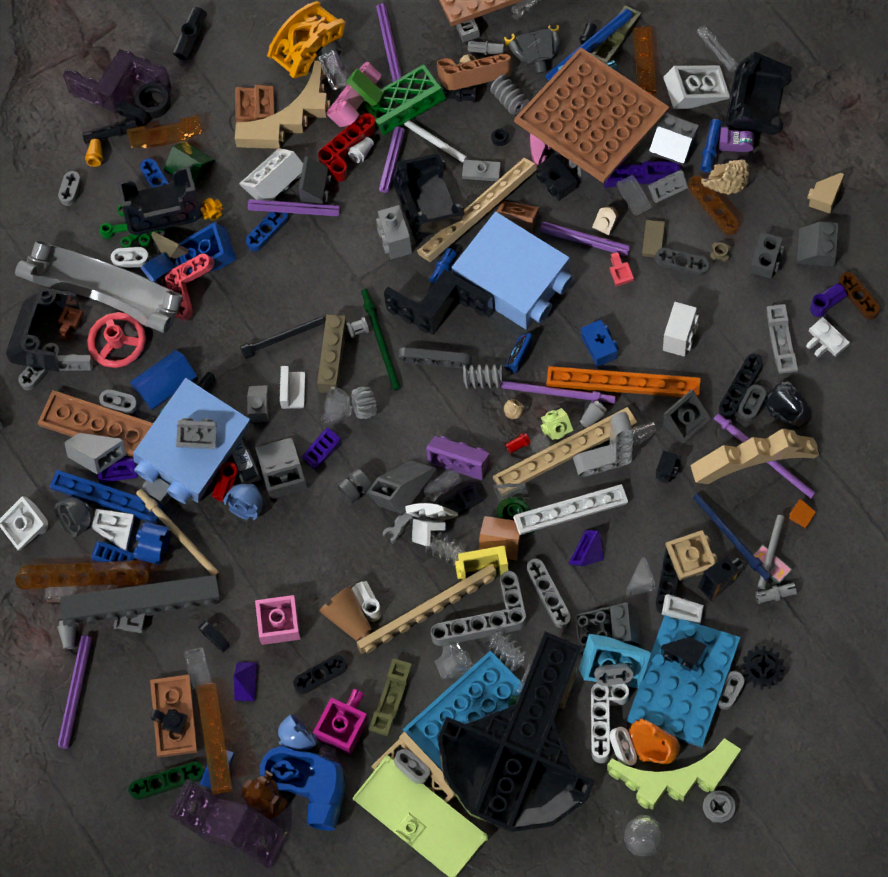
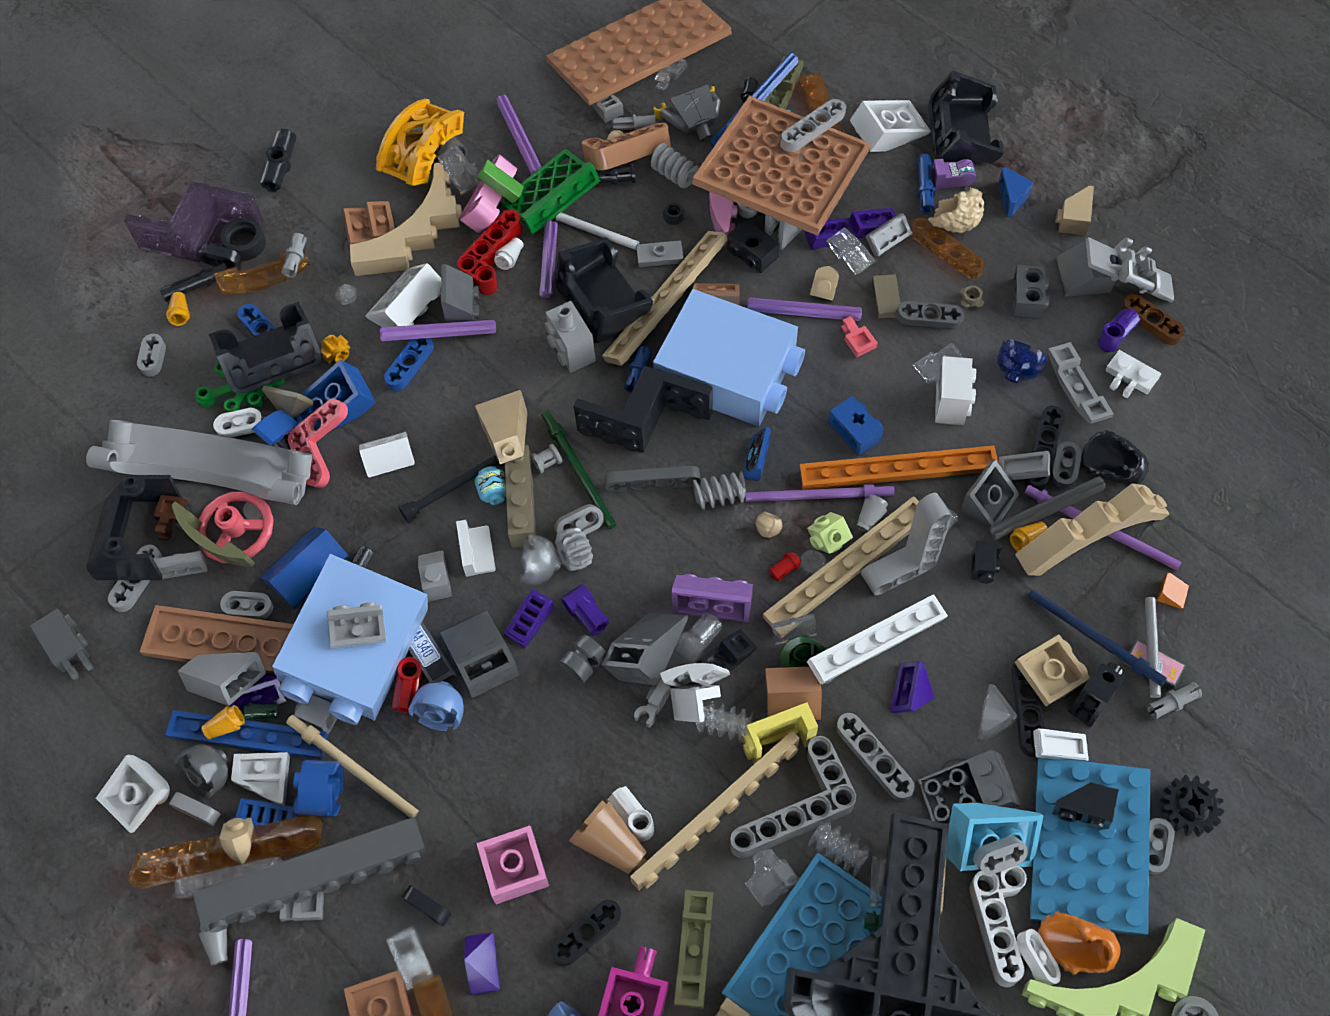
camera: 15 degrees left, 5 degrees down
dark green slope [164,141,215,187] -> none
slope [649,114,699,165] -> none
clear pin [696,25,738,72] -> none
none -> light grey beam [169,792,221,827]
none -> olive slope [172,501,255,567]
none -> light orange cone [202,705,245,740]
none -> tan plate [220,817,254,864]
none -> pin [244,701,277,721]
none -> light grey pin [281,233,307,278]
none -> clear plate [335,284,358,305]
none -> white panel [359,432,415,477]
none -> tan slope [475,390,527,464]
none -> medium azure head [475,466,506,505]
none -> light grey plate [555,504,603,535]
none -> dark purple piece [561,584,609,636]
none -> light grey beam [780,99,846,152]
none -> clear slope [913,342,965,383]
none -> dark grey axle [989,477,1106,540]
none -> clear blue cylinder [997,339,1048,383]
none -> blue slope [998,167,1033,217]
none -> light grey tile [999,451,1050,481]
none -> light orange cone [1010,521,1048,552]
none -> light grey piece [1086,237,1175,303]

